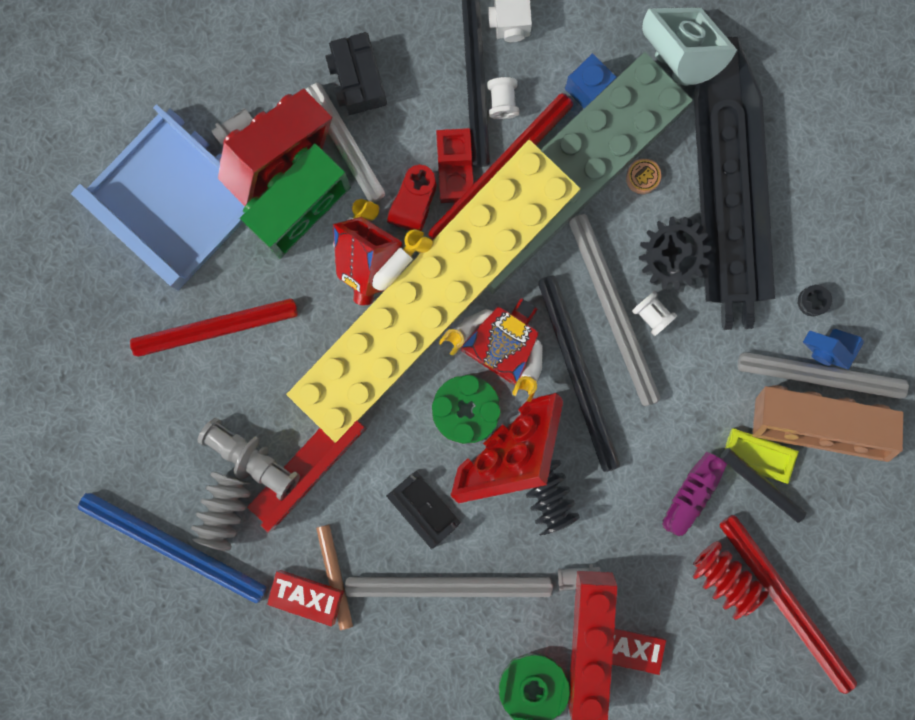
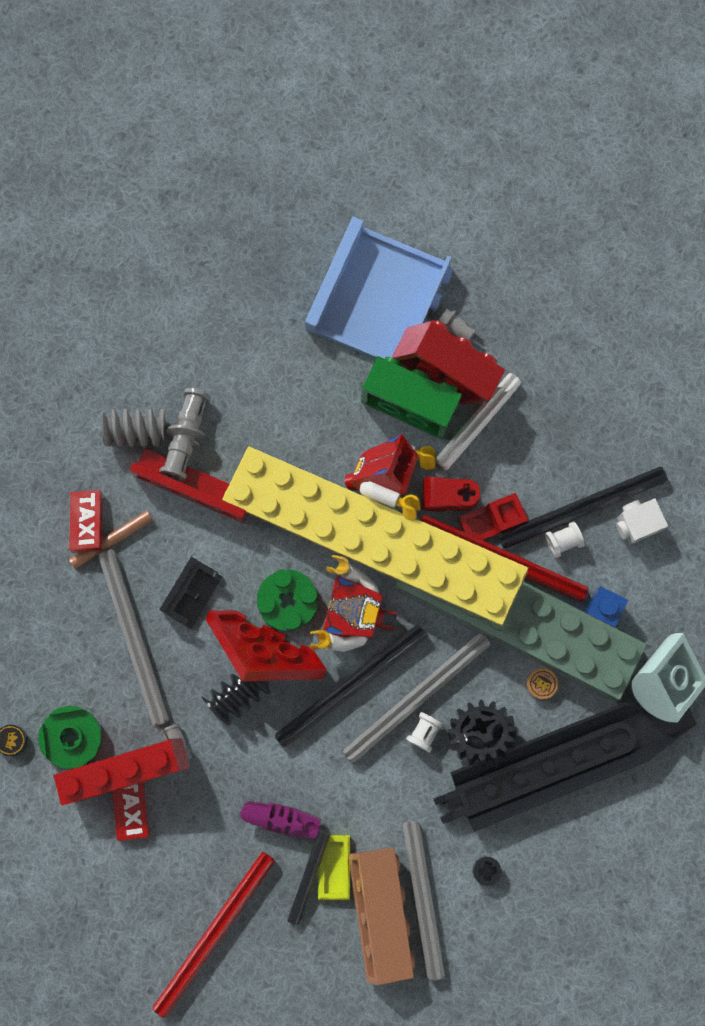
camera: 70 degrees right, 5 degrees down
blue axle [78,493,267,603] -> none
red axle [130,298,298,357] -> none
black brick [325,32,387,115] -> none
red piece [692,541,769,620] -> none
blue bracket [803,329,864,370] -> none

